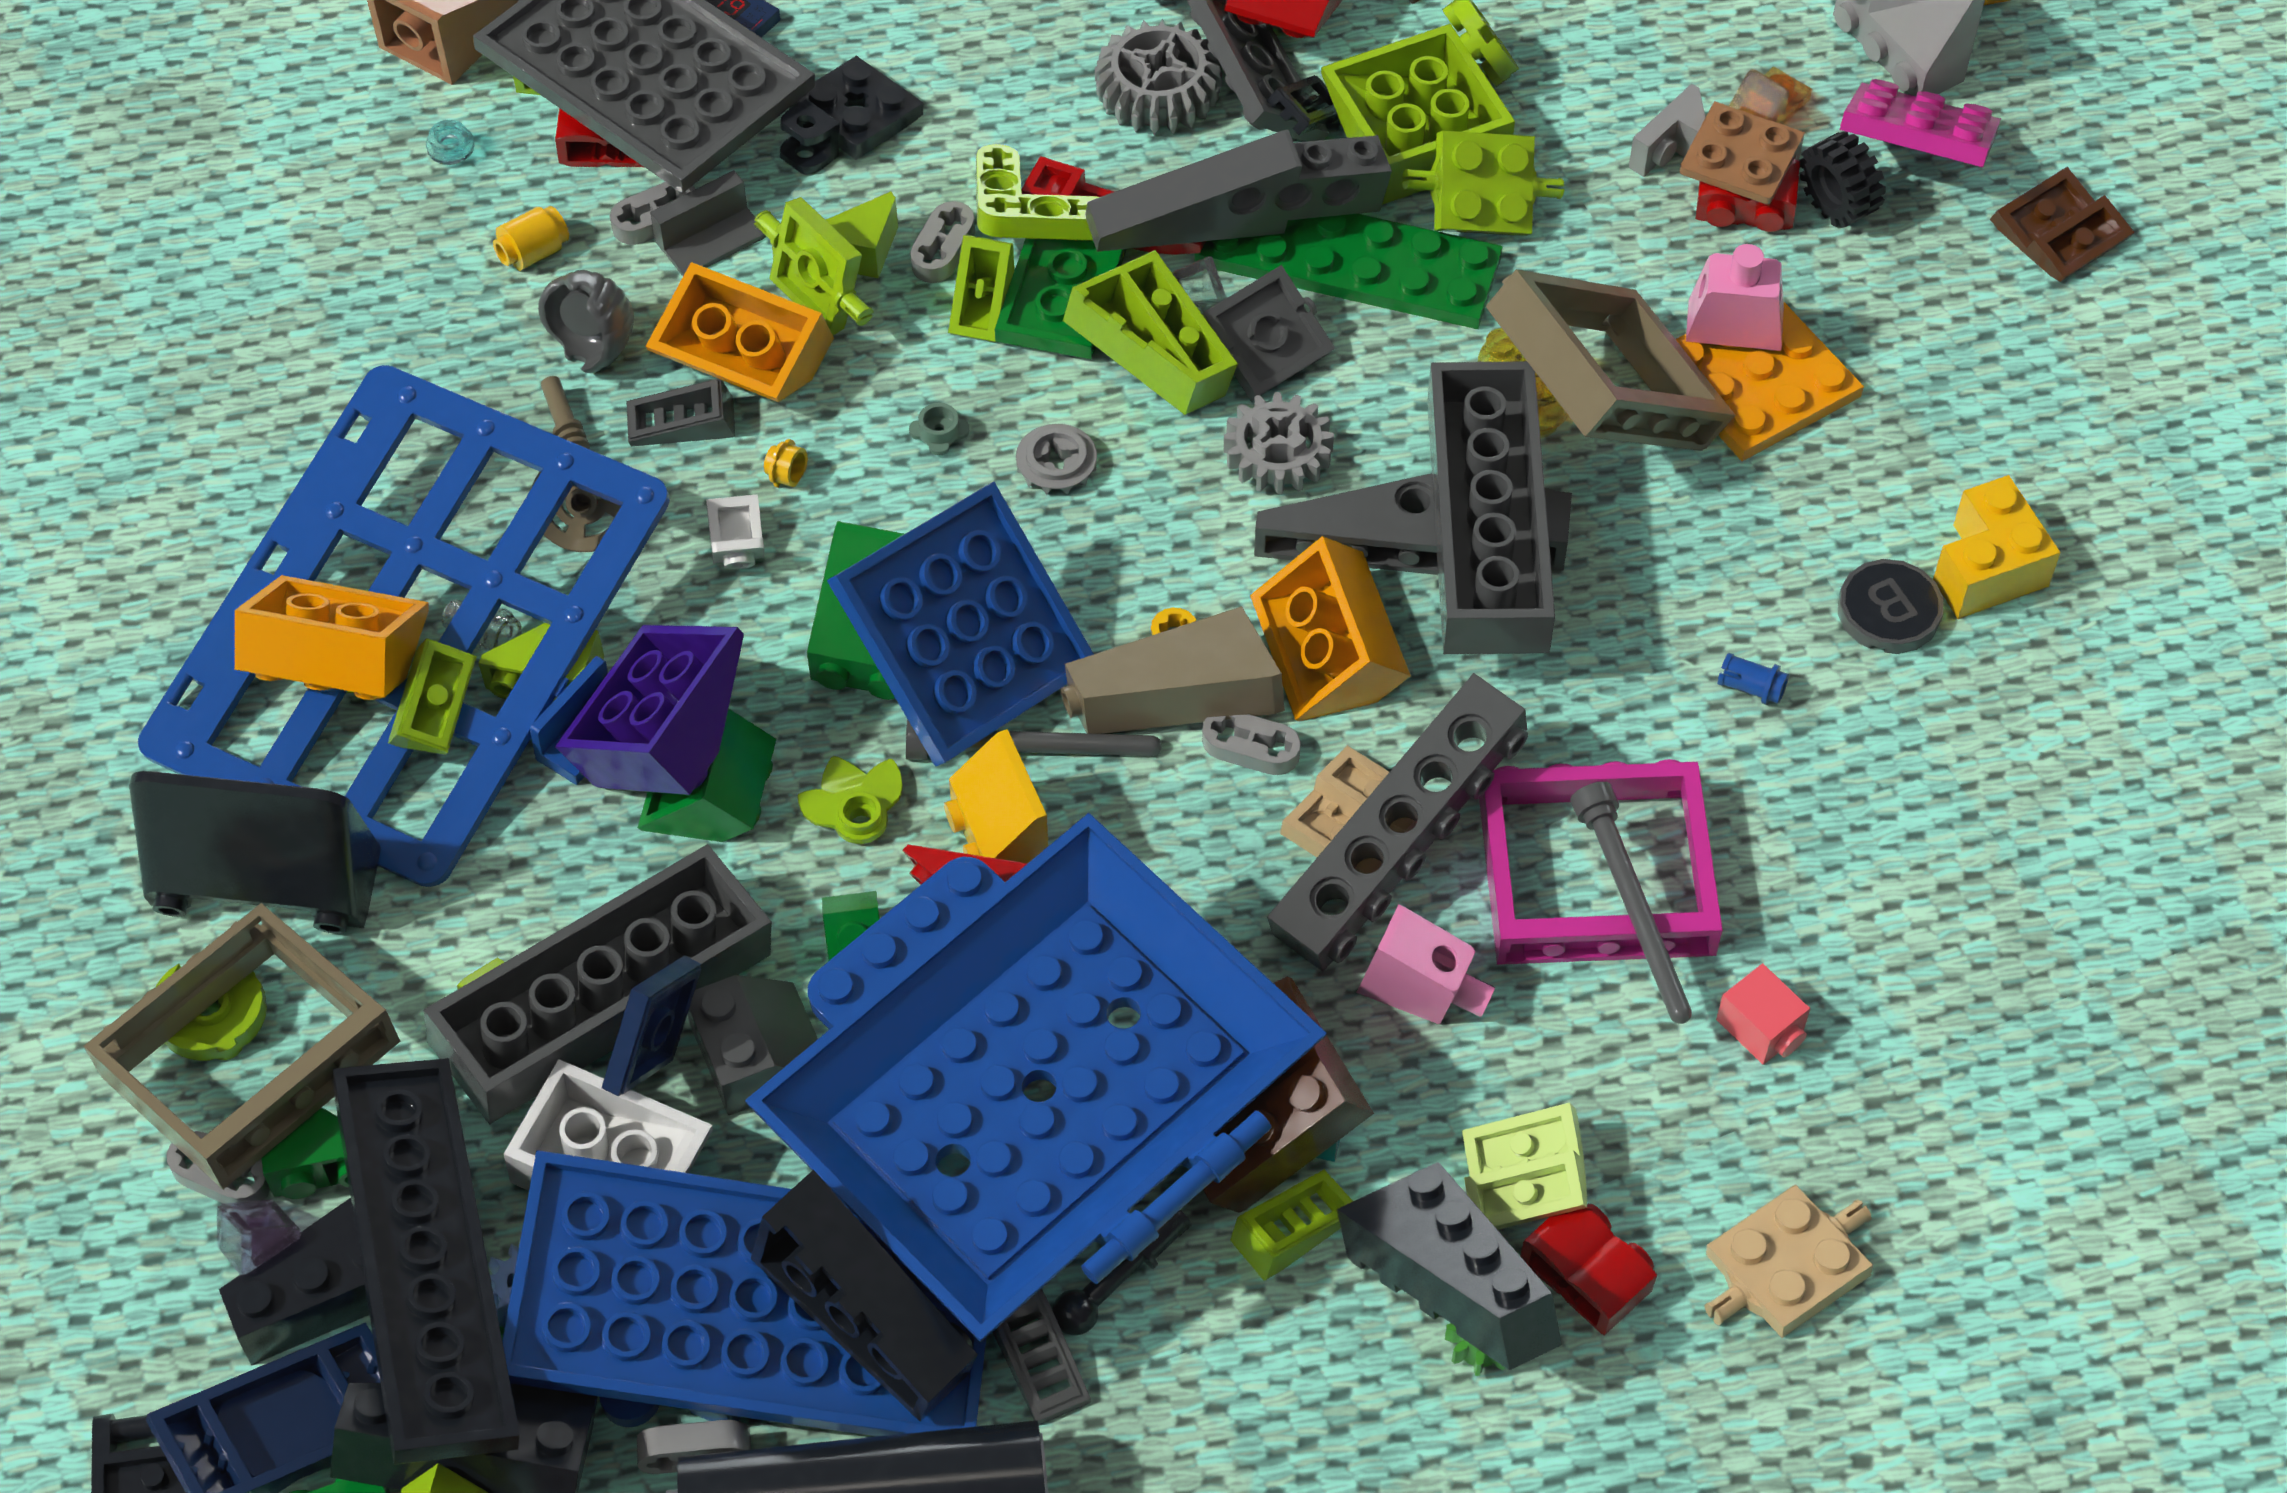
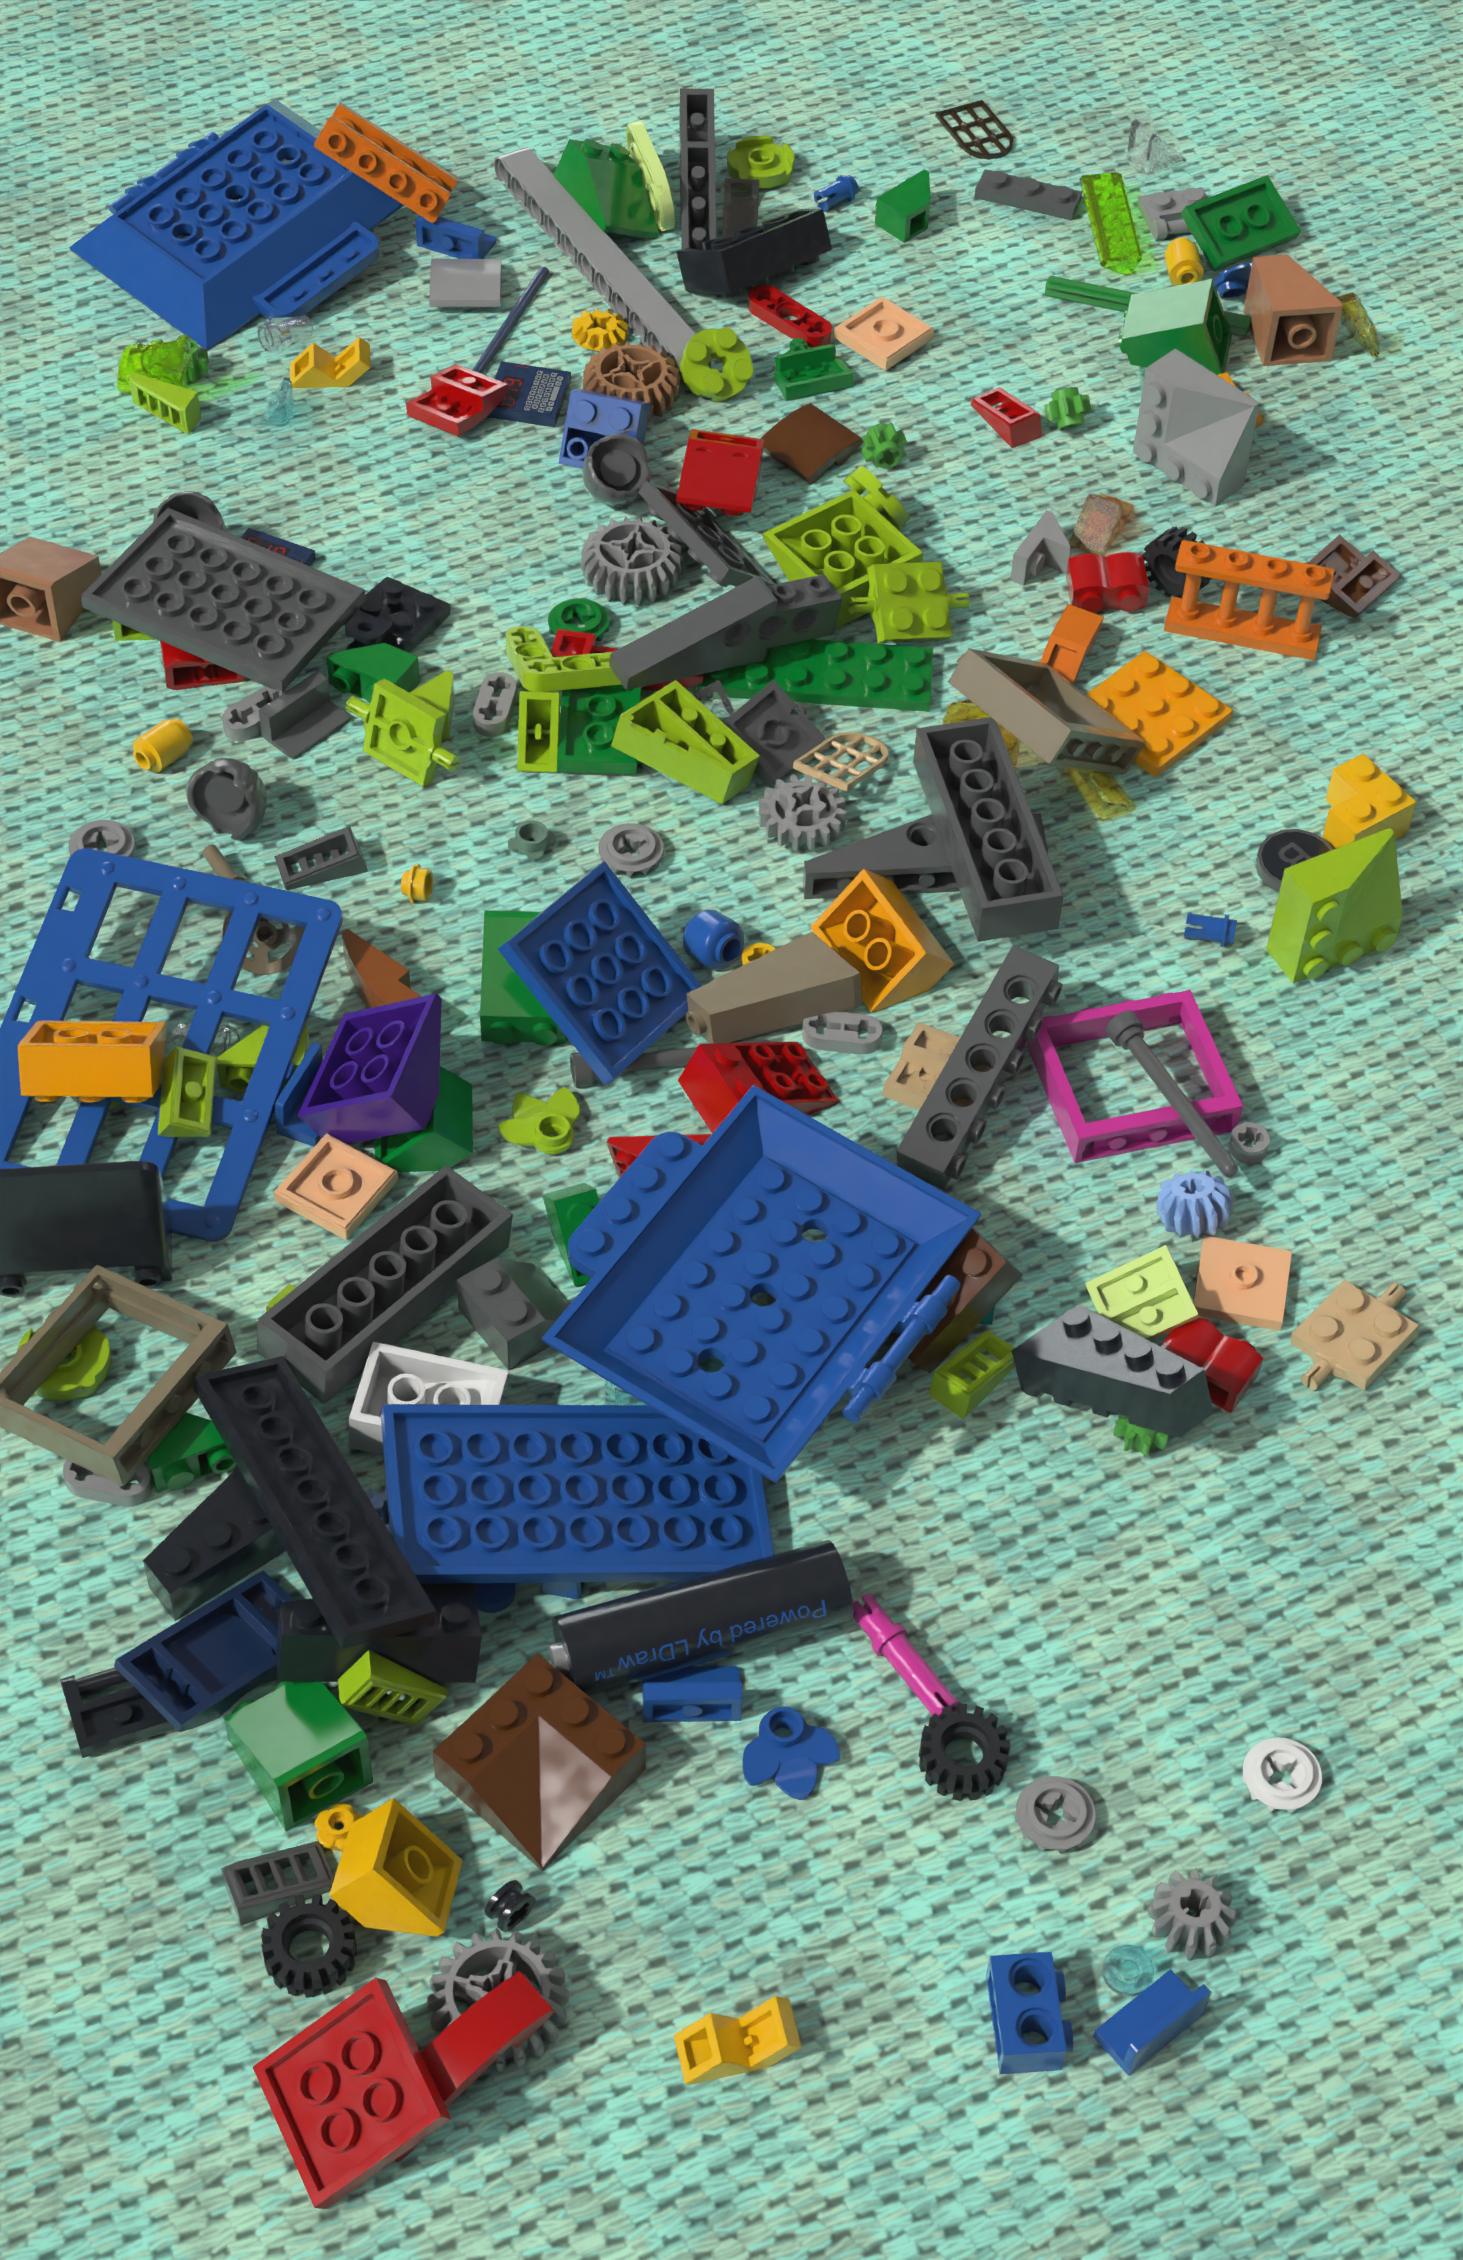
camera: 15 degrees left, 5 degrees down
clear purple slope [217,1199,300,1275] -> none
clear light blue plate [426,120,475,165] -> none
dark blue tile [602,956,702,1097] -> none
light grey beam [637,1420,751,1474] -> none
light orange slope [645,262,834,403] -> none
white bracket [706,494,765,569] -> none
black wedge [751,1169,978,1422] -> none
yellow slope [944,729,1049,864] -> none
dark grey slope [992,1289,1091,1425] -> none
black pin [1052,1210,1192,1335] -> none
black tile [1267,75,1339,135] -> none
bright pink torso [1356,904,1495,1024] -> none
medium nougat bracket [1680,101,1805,204] -> none
bright pink torso [1686,244,1784,351] -> none
coral brick [1716,963,1810,1065] -> none
dark pink plate [1839,79,2001,167] -> none
none -> light grey gear [69,820,135,858]
none -> light nougat plate [274,1133,399,1241]
none -> green slope [326,643,420,703]
none -> dark orange slope [342,929,422,1009]
none -> green gear [548,598,609,641]
none -> red slope [678,1042,839,1134]
none -> blue head [683,909,744,970]
none -> tan window [793,732,889,792]
none -> orange slope [1040,604,1104,685]
none -> clear yellow slope [1061,766,1136,822]
none -> light blue gear [1156,1170,1233,1239]
none -> orange fence [1164,540,1334,660]
none -> light nougat plate [1193,1235,1292,1331]
none -> light grey bush [1229,1122,1270,1164]
none -> lime slope [1266,827,1403,983]

